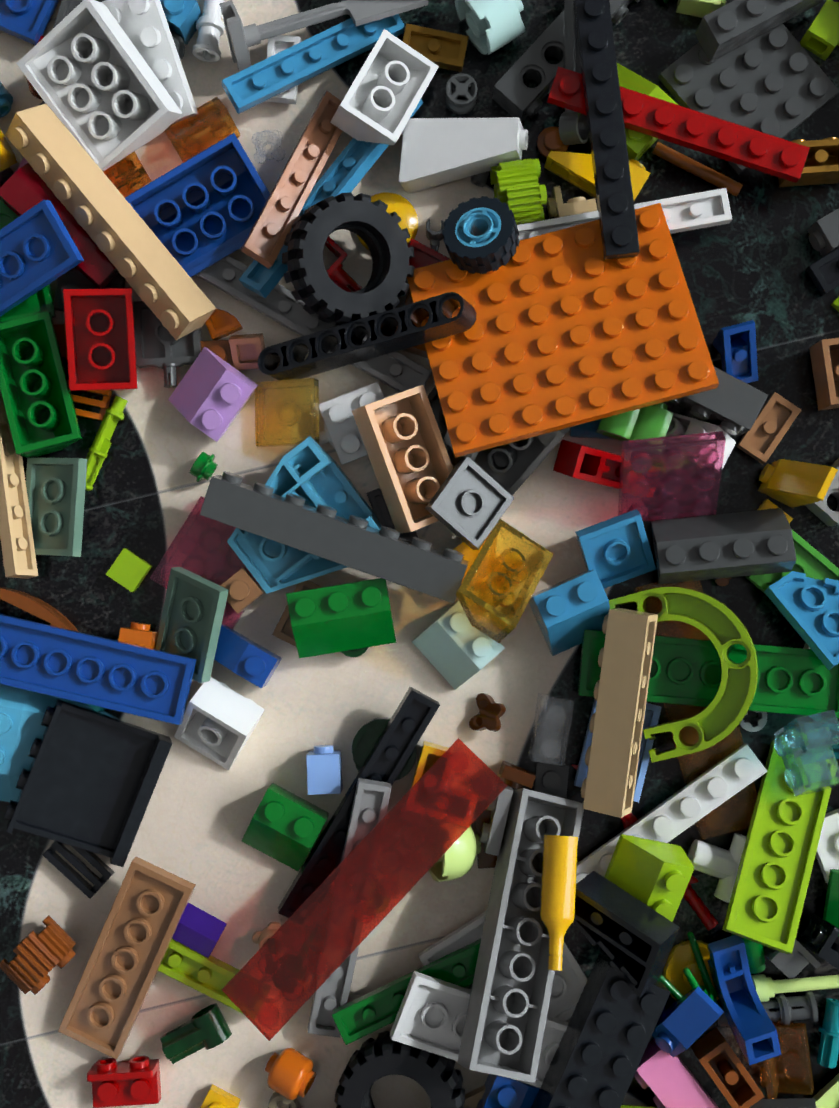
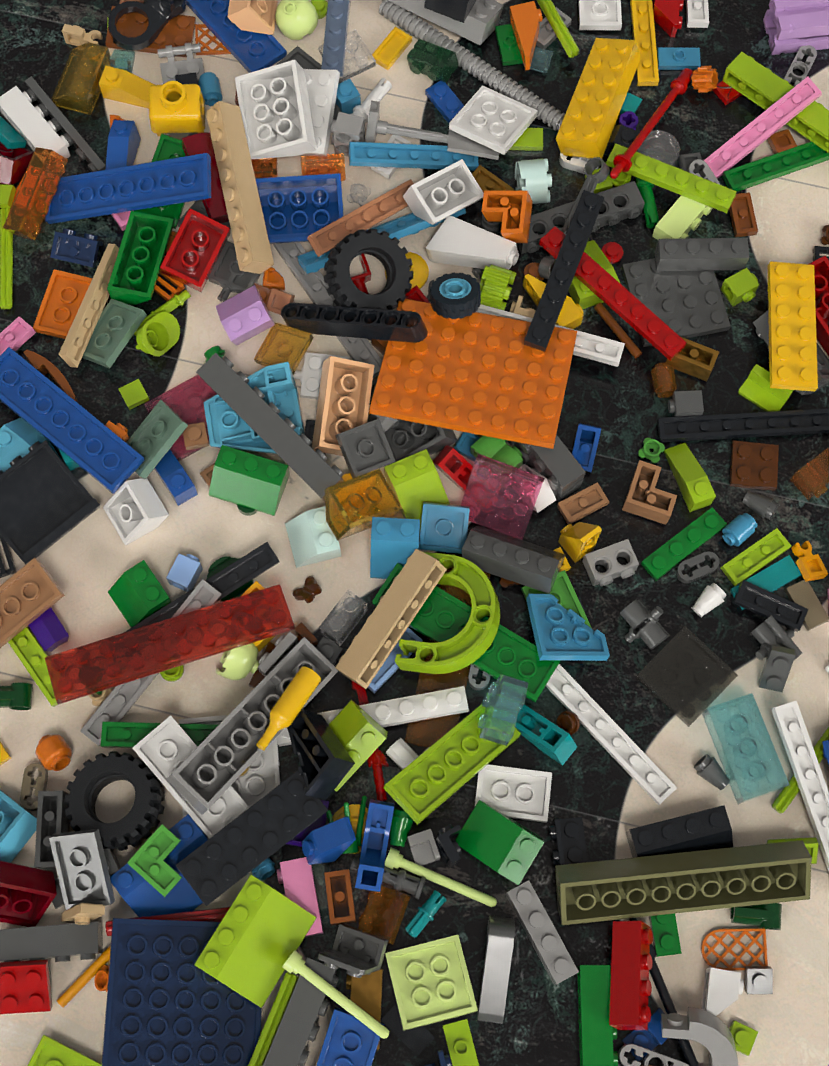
camera: 25 degrees right, 15 degrees down
none -> lime piece [135,312,180,357]
none -> light grey brick [331,112,365,157]
none -> lime slope [384,449,450,530]
none -> orange brick [482,191,533,243]
none -> red plate [602,242,623,264]
none -> bright green plate [638,438,665,463]
none -> clear orange brick [651,363,677,398]

